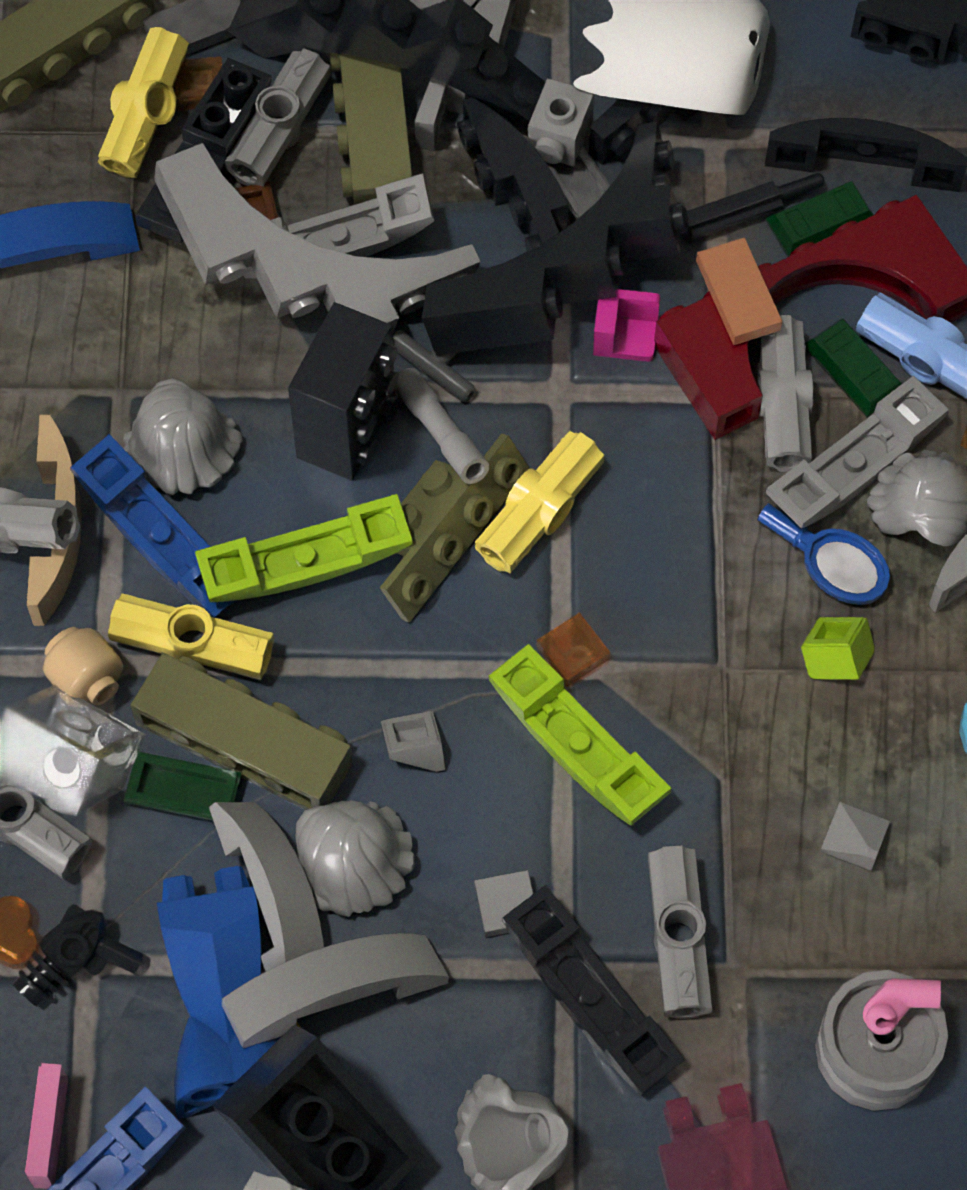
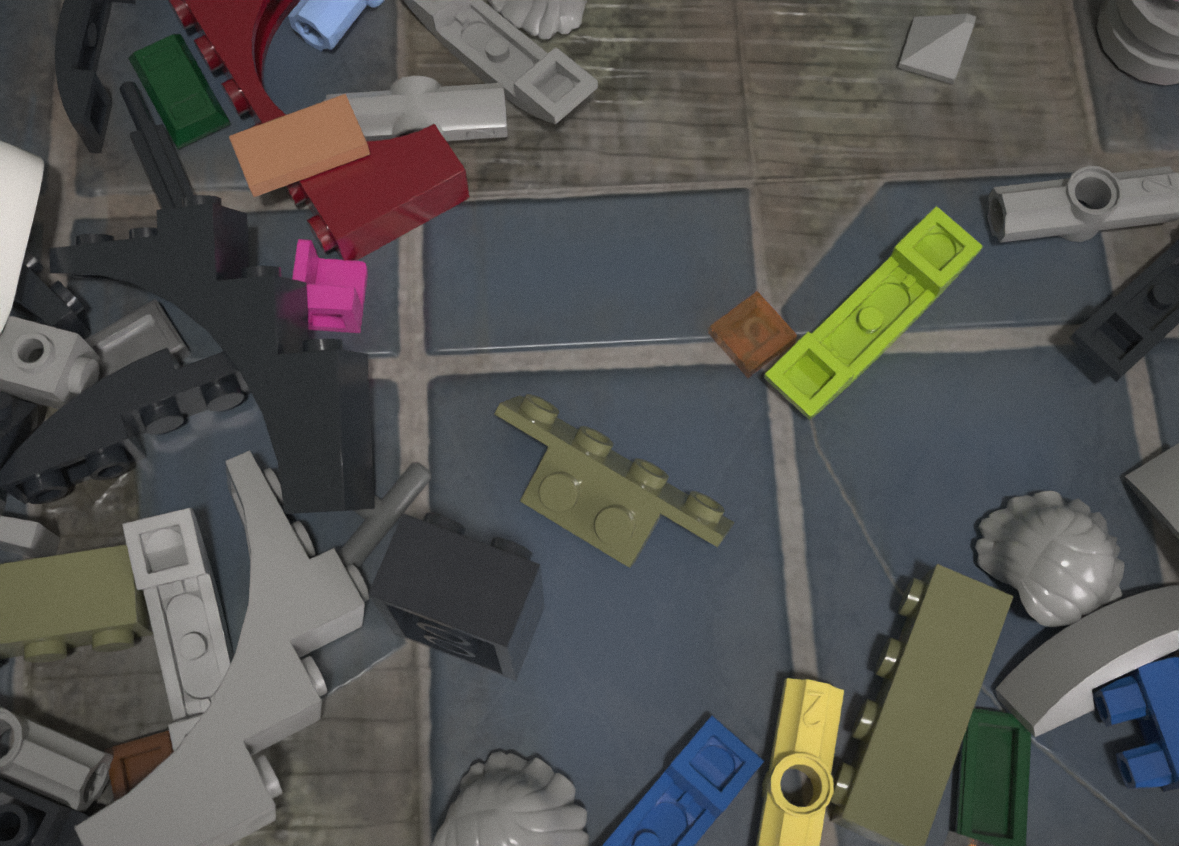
camera: 95 degrees left, 5 degrees up
lime slope [195,494,413,603] -> none
light grey slope [381,711,445,772] -> none
light grey piece [395,368,489,484] -> none
light grey tile [474,870,533,938] -> none
light yellow piece [475,431,605,573] -> none
blue piece [757,503,890,605] -> none
lime slope [801,617,875,679] -> none
dark green tile [805,318,902,418] -> none

